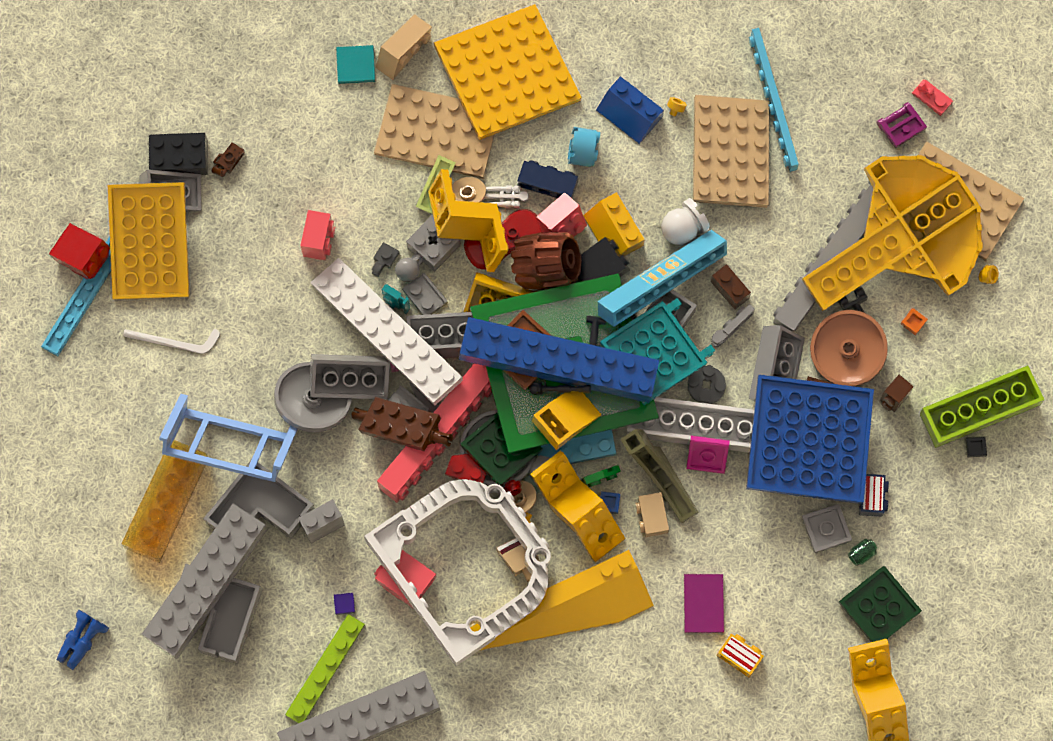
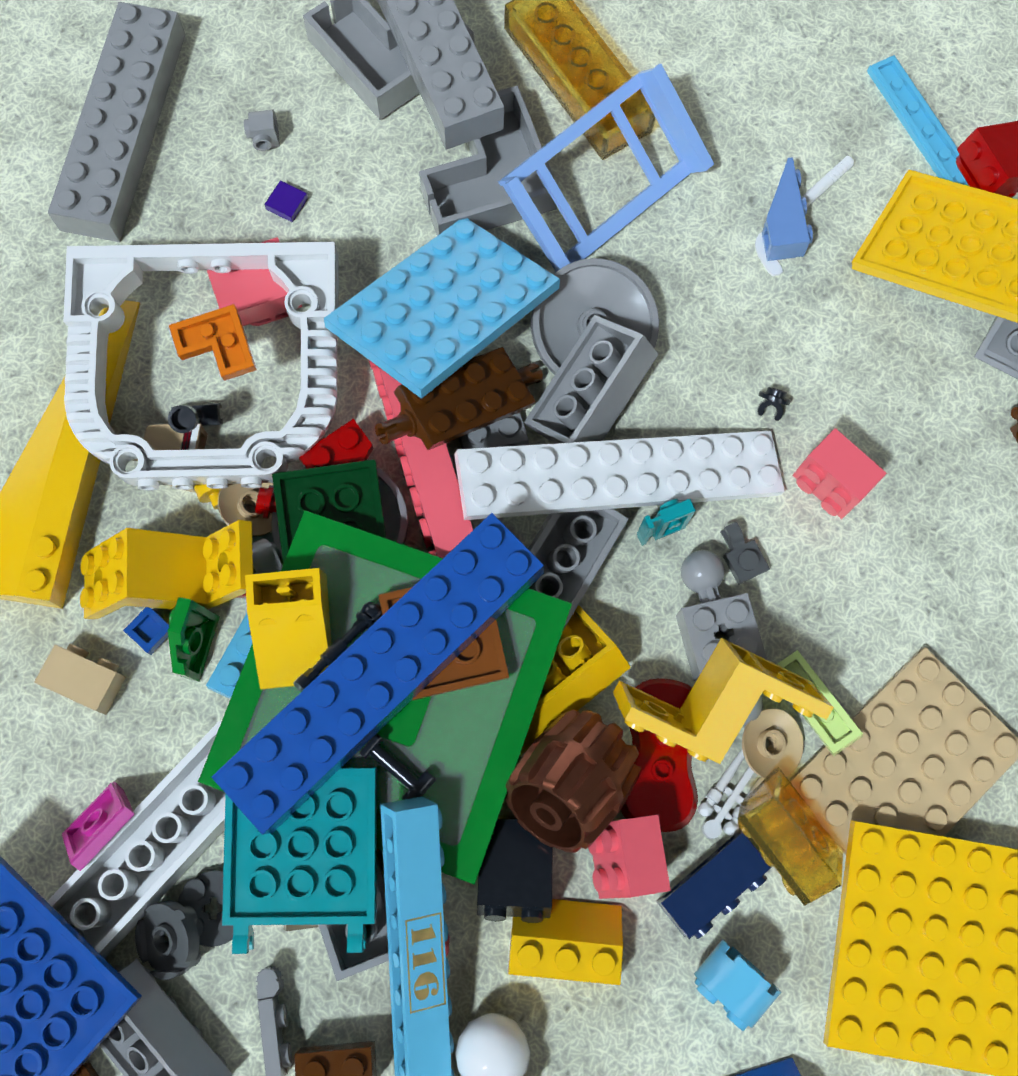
camera: 120 degrees right, 0 degrees up
lime plate [285,614,365,723] -> none
light grey brick [298,499,345,544] -> none
light grey plate [402,273,448,315] -> none
olive arch [620,429,699,523] -> none
none -> dark grey plate [135,900,201,980]
none -> black bar [168,403,223,433]
none -> orange plate [169,304,257,381]
none -> light grey plate [244,109,280,151]
none -> medium azure plate [324,218,560,399]
none -> clear yellow slope [737,767,843,906]
none -> black plate [757,387,791,421]
none -> medium blue slope [762,157,813,261]

